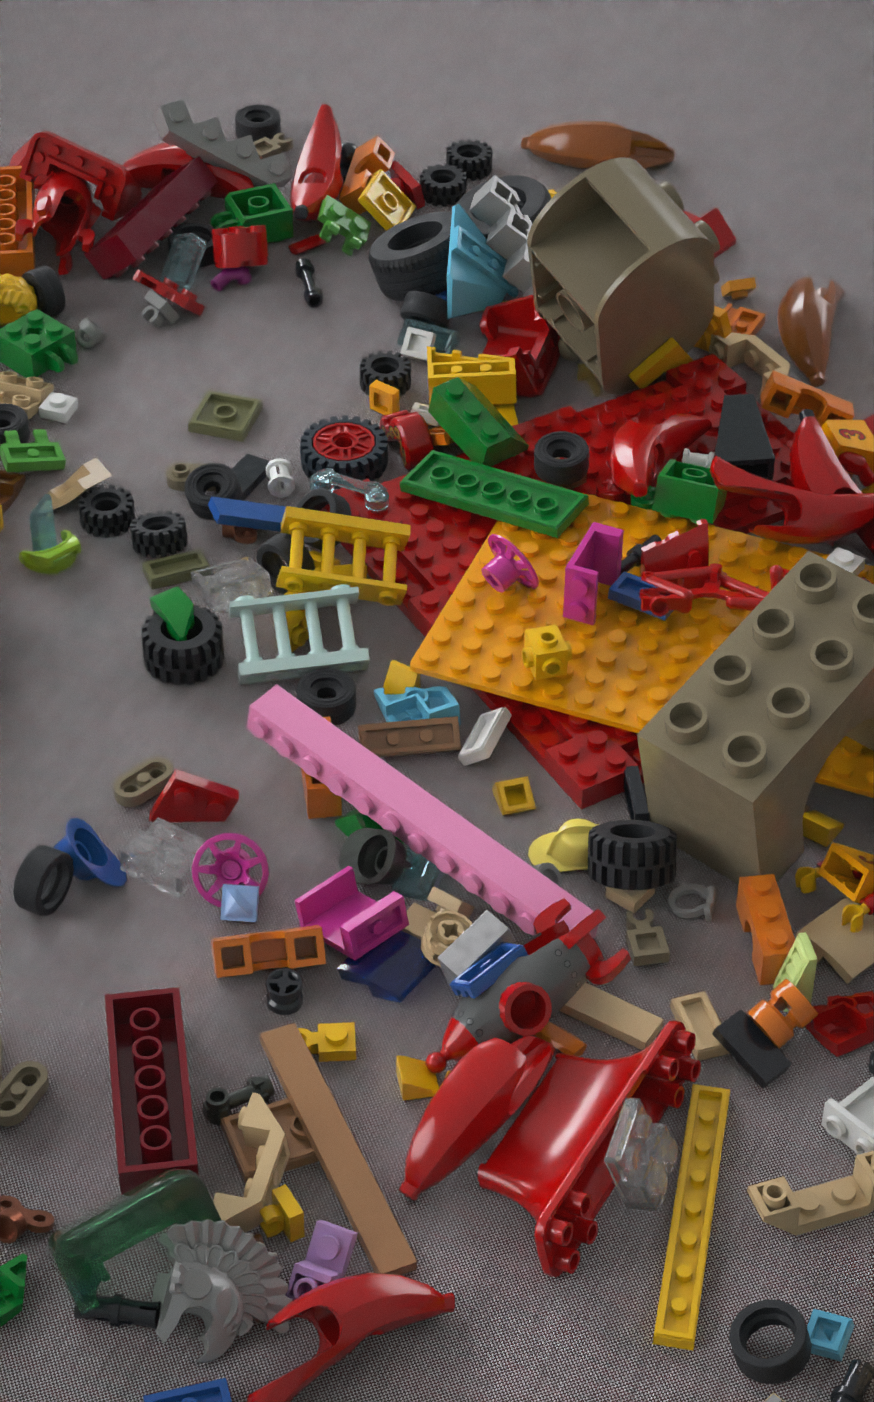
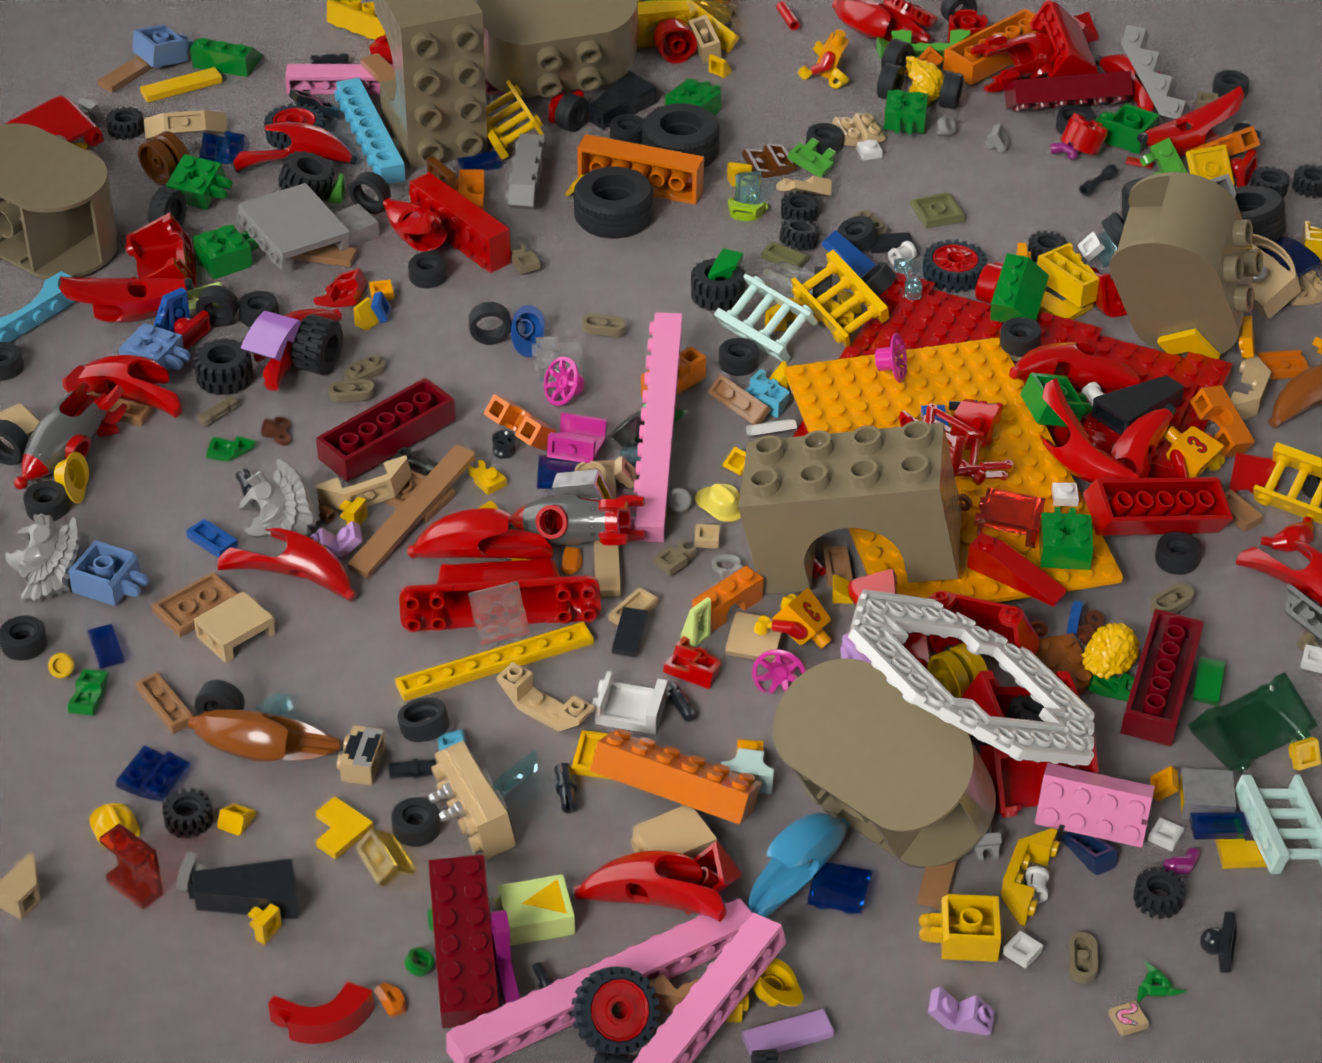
camera: 55 degrees right, 0 degrees up
clear green windscreen [46,1168,222,1315] -> none
red wing [132,269,205,316] -> none
red wing [149,769,239,823] -> none
clear light blue slope [160,233,207,290] -> none
light blue tile [220,884,260,922] -> none
green tile [400,450,589,538] -> none
blue tile [449,942,528,999] -> none
yellow brick [522,624,572,680] -> none
dark pink panel [563,522,624,625] -> none
black tyre [588,820,677,890] -> none
orange wheel [747,979,818,1049] -> none

